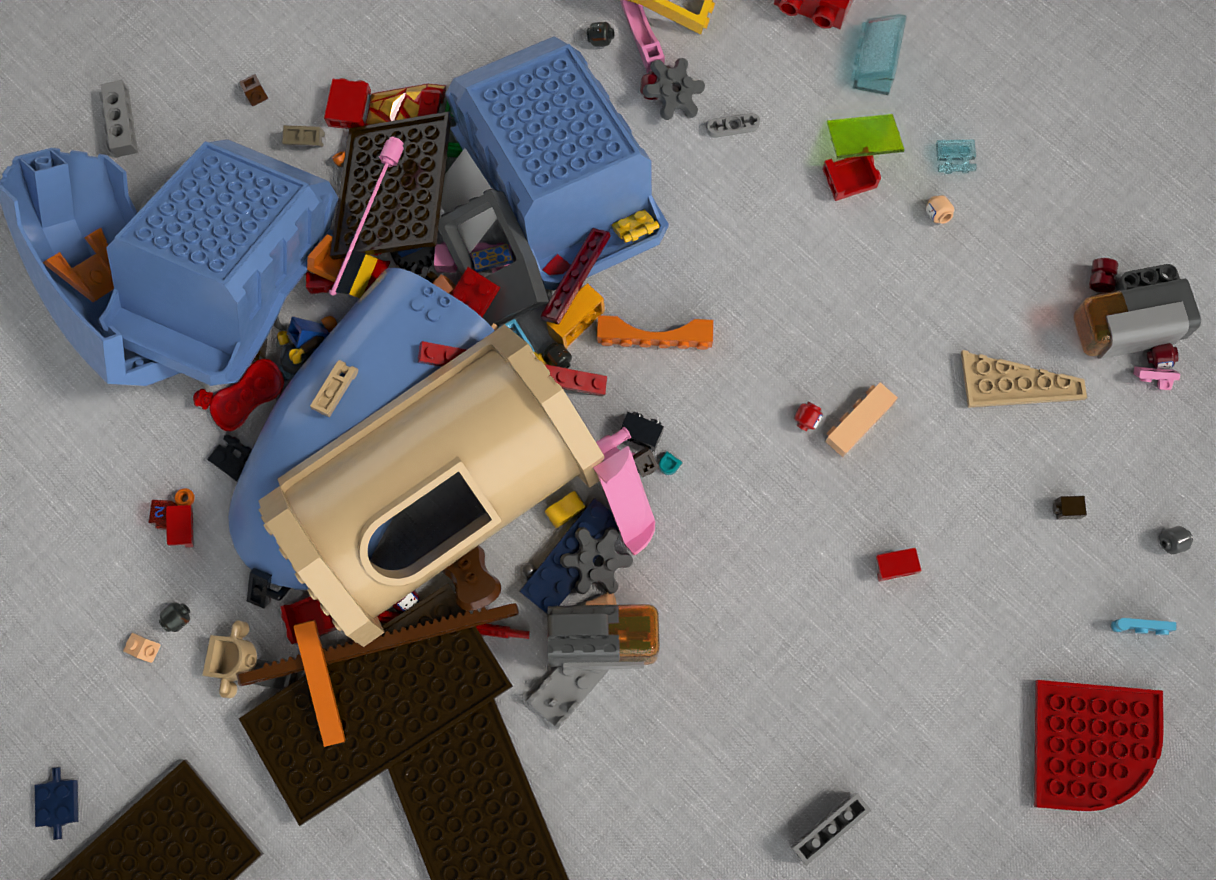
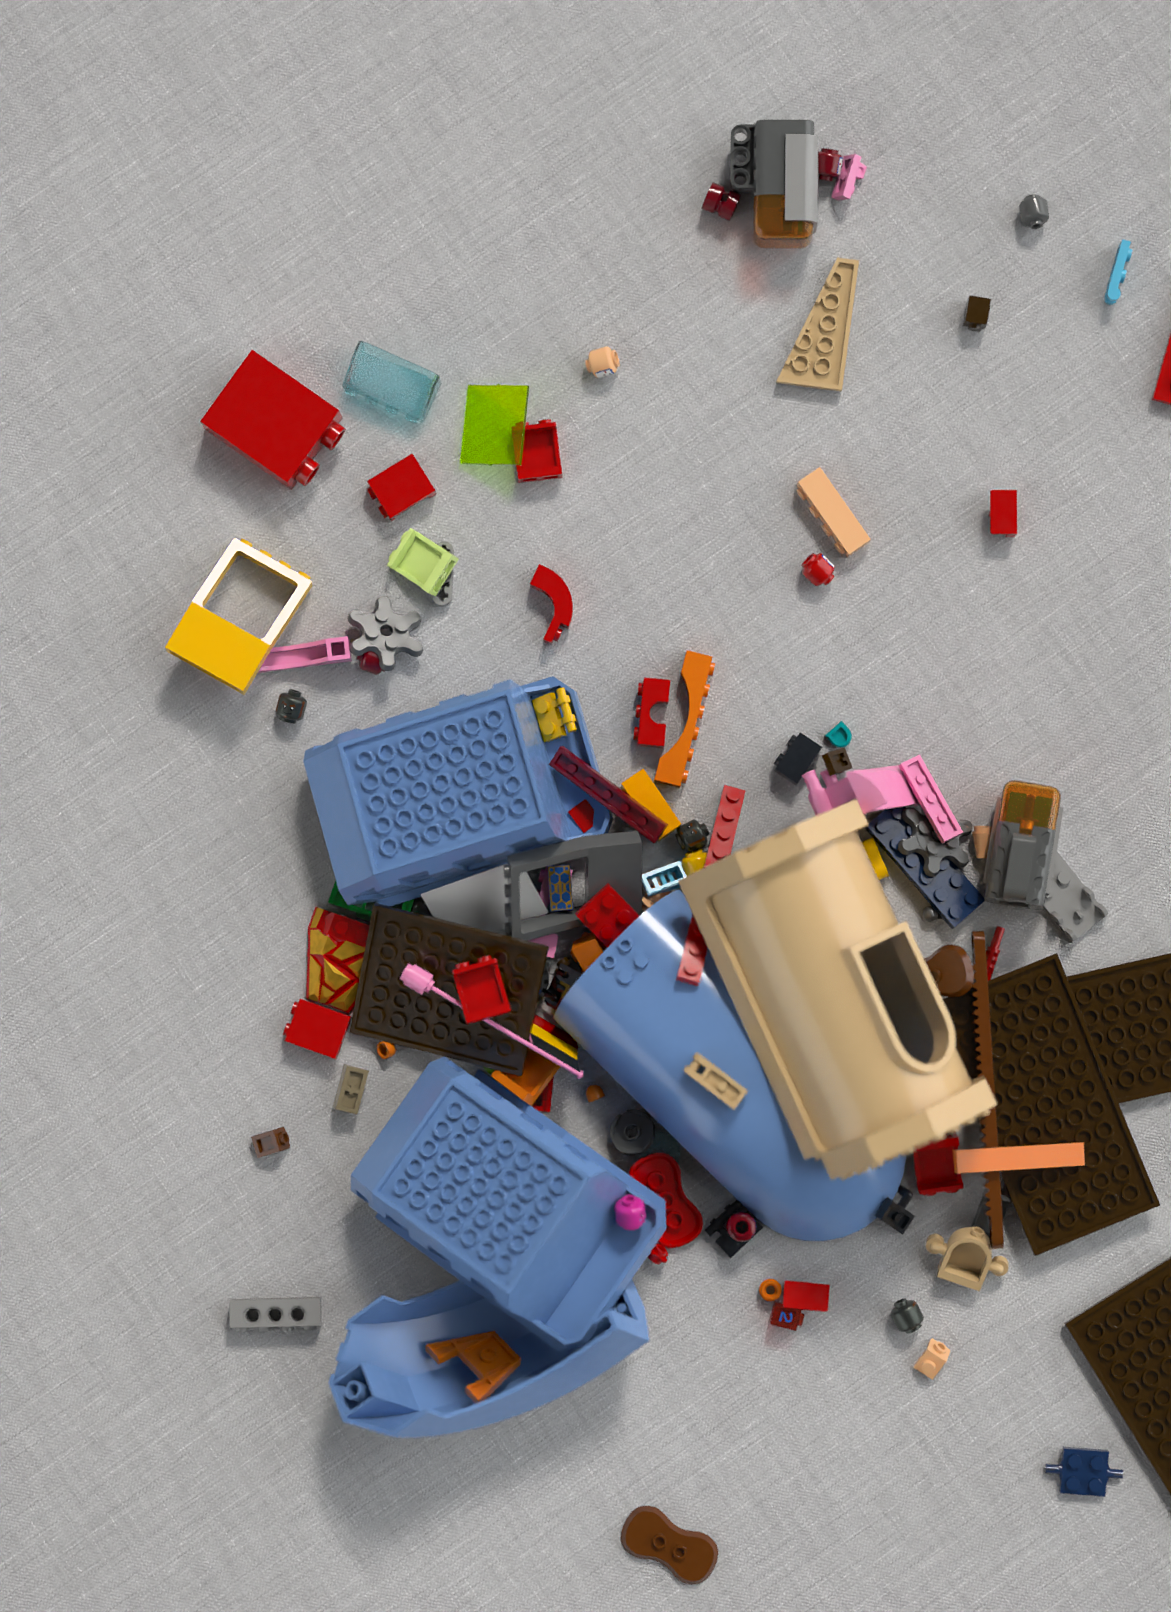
camera: 85 degrees left, 10 degrees up
torso [277,316,330,364] -> none
clear light blue plate [936,139,977,174] -> none
none -> red panel [366,453,437,522]
none -> yellowish green panel [387,528,459,596]
none -> red panel [452,956,511,1025]
none -> red arch [530,564,573,645]
none -> dark pink head [615,1195,646,1231]
none -> red arch [633,677,670,748]
none -> dark red head [726,1211,756,1242]
none -> bright pink plate [899,755,963,844]

